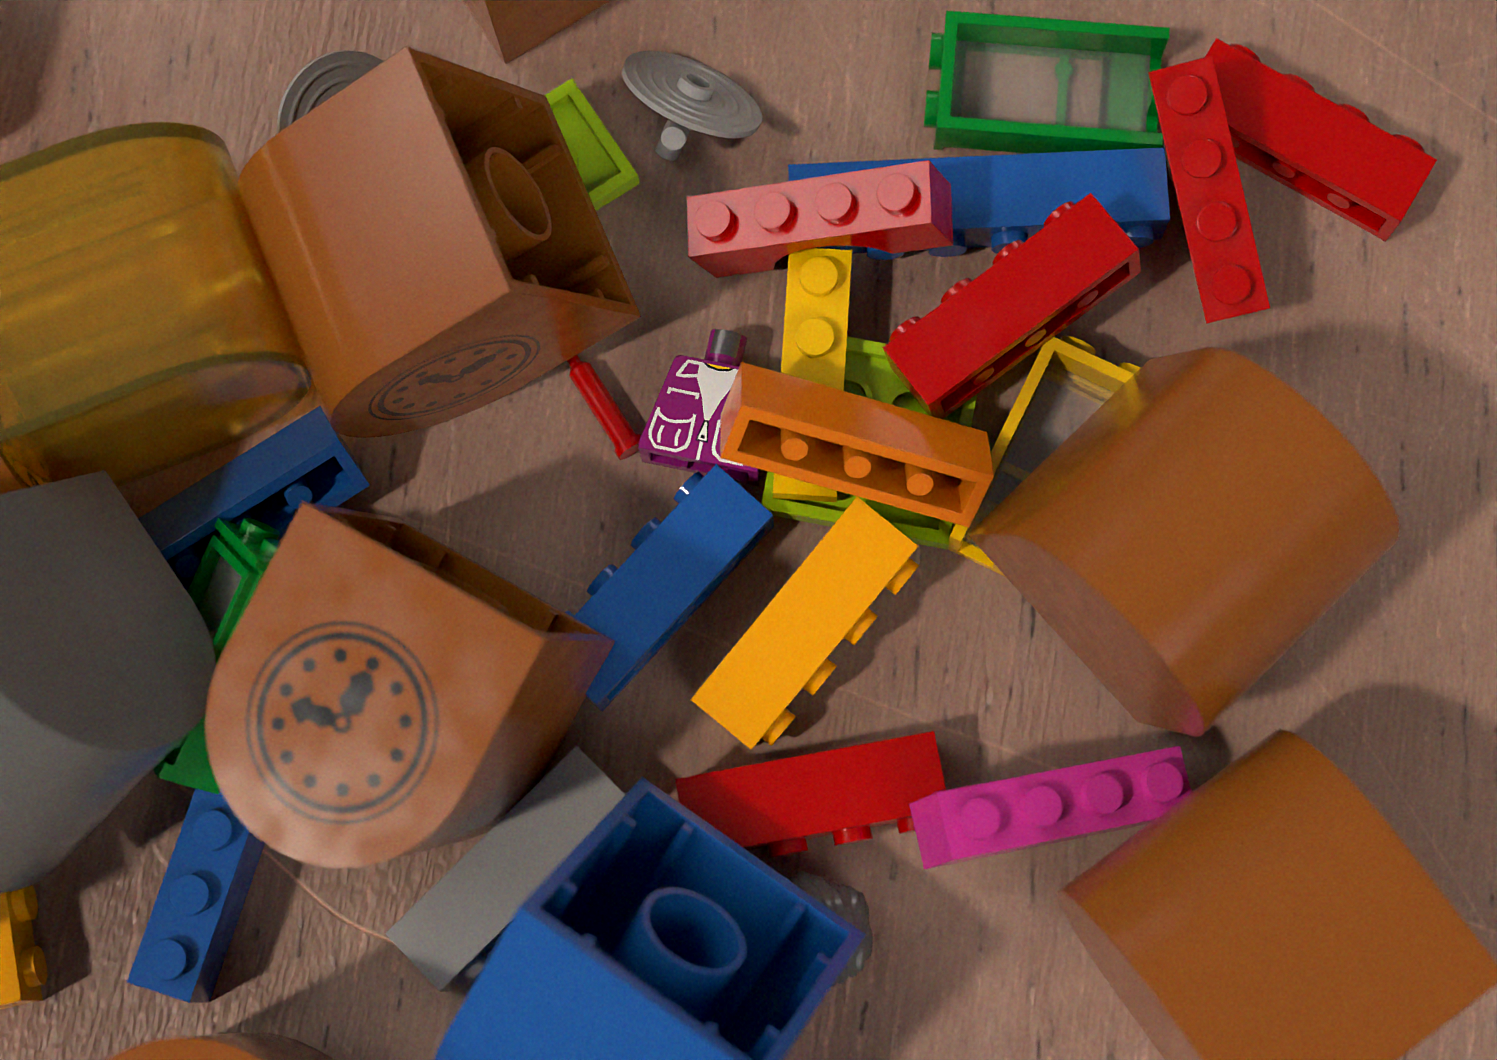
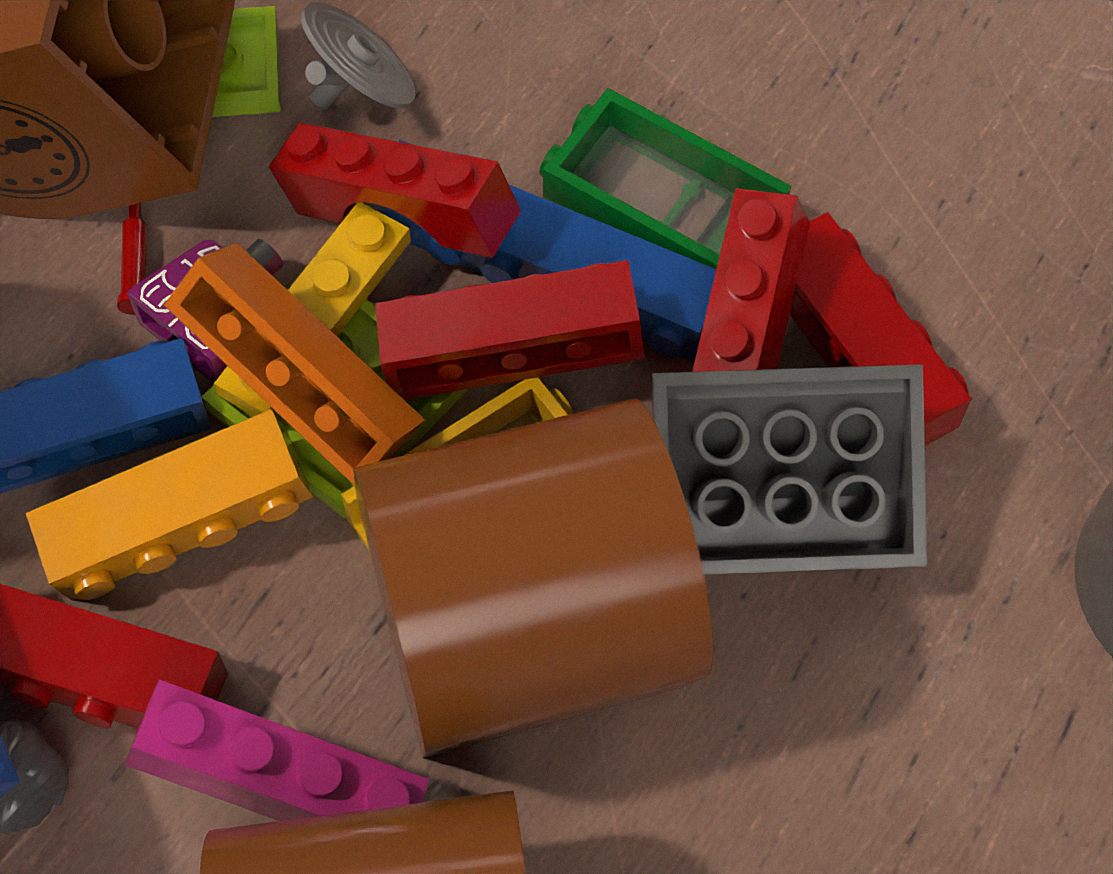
camera: 20 degrees right, 15 degrees down
none -> dark grey slope [651,364,927,574]

